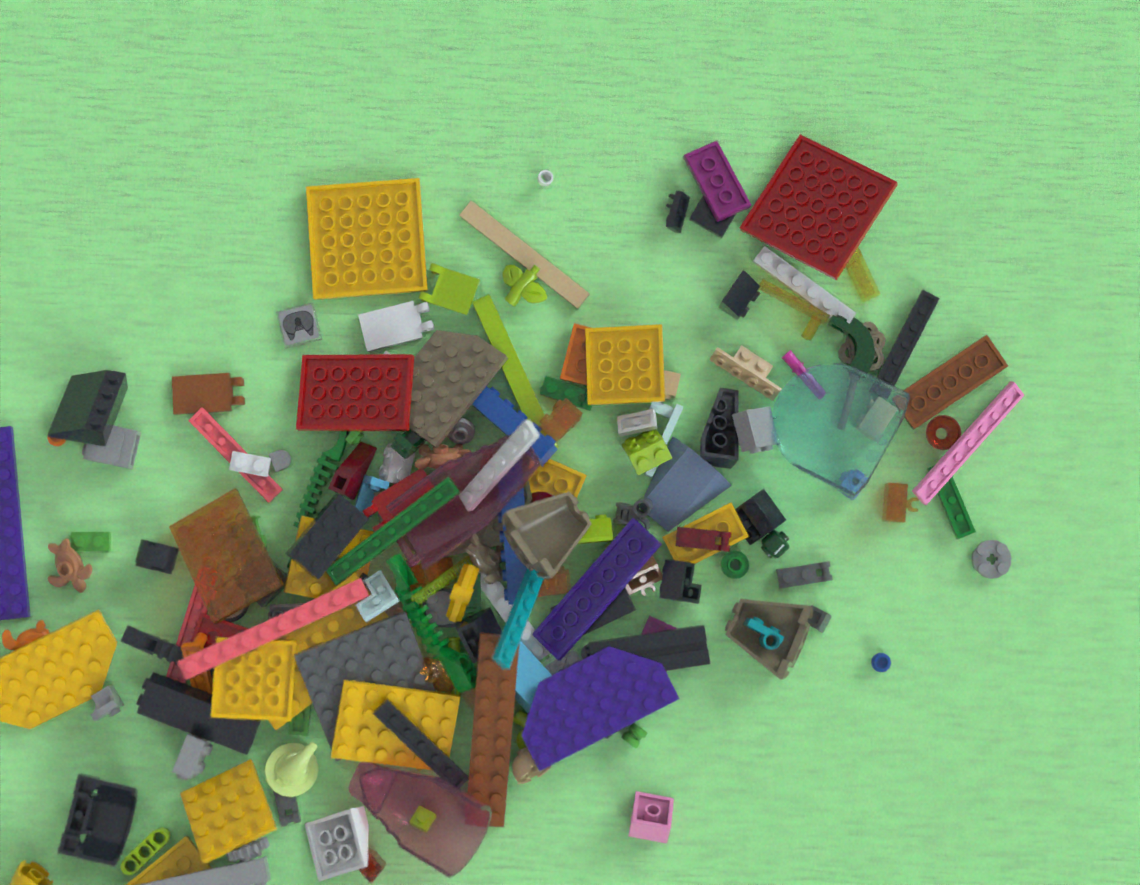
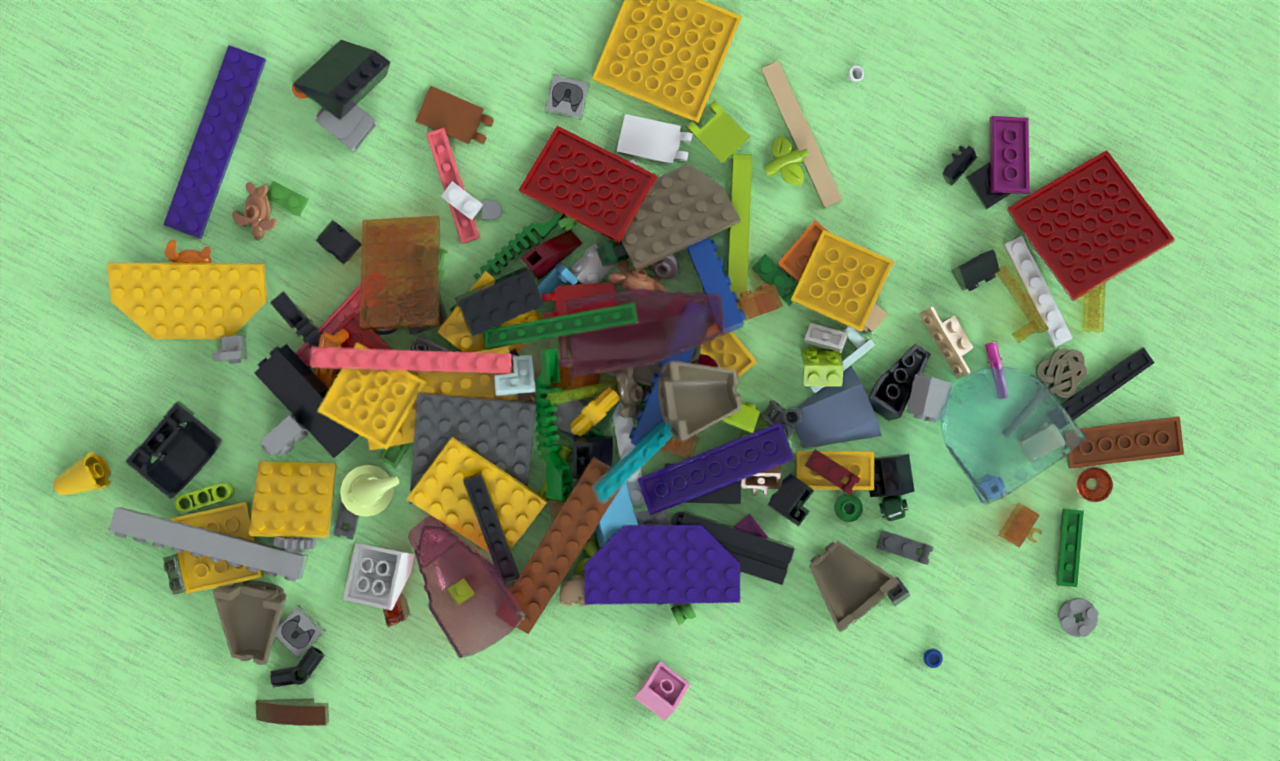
camera: 25 degrees right, 5 degrees up
clear orange plate [420,657,454,693] -> none
white plate [459,420,539,511] -> none
teal plate [743,617,784,650] -> none
dark green arch [827,315,875,378] -> none
bright pink tile [912,381,1024,505] -> none

